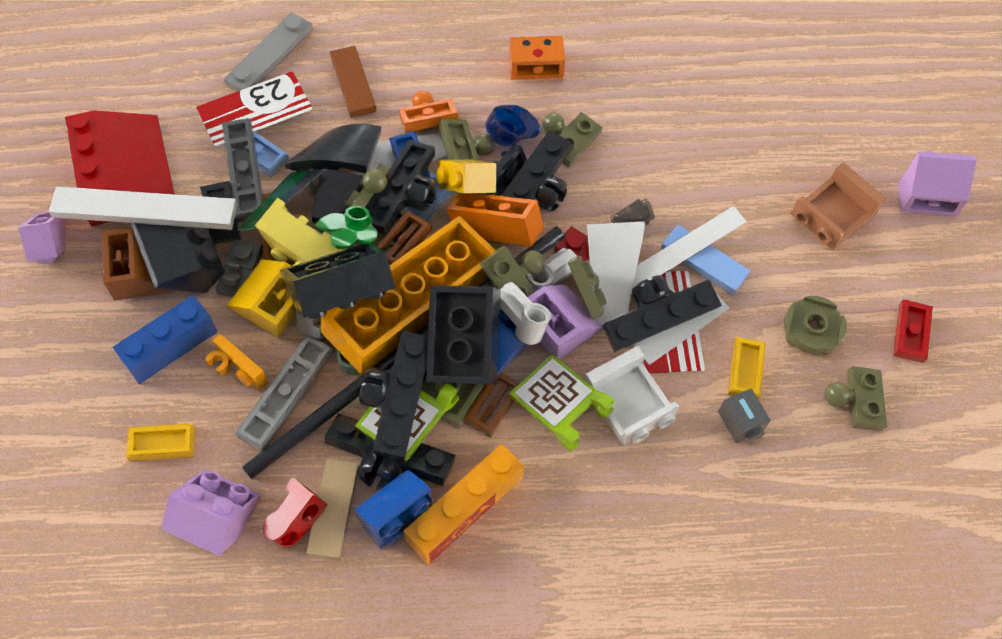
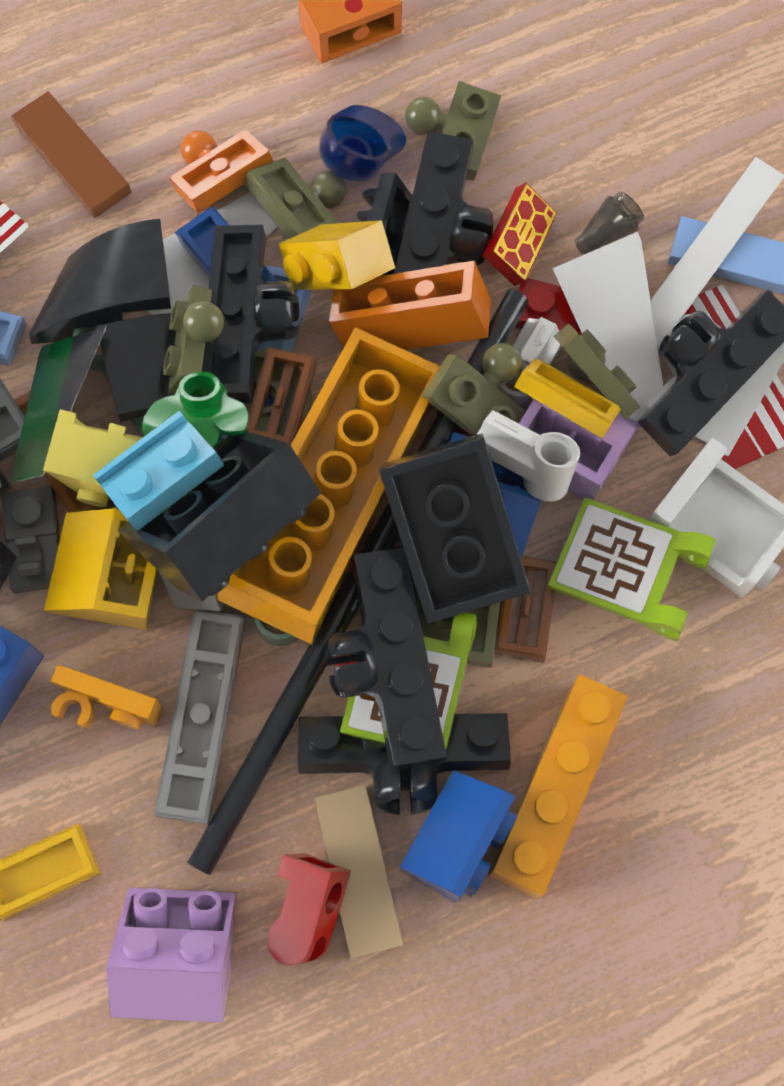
camera: 20 degrees left, 10 degrees up
none -> medium azure plate [93,411,224,532]
none -> red tile [482,182,557,286]
none -> yellow tile [514,358,621,439]

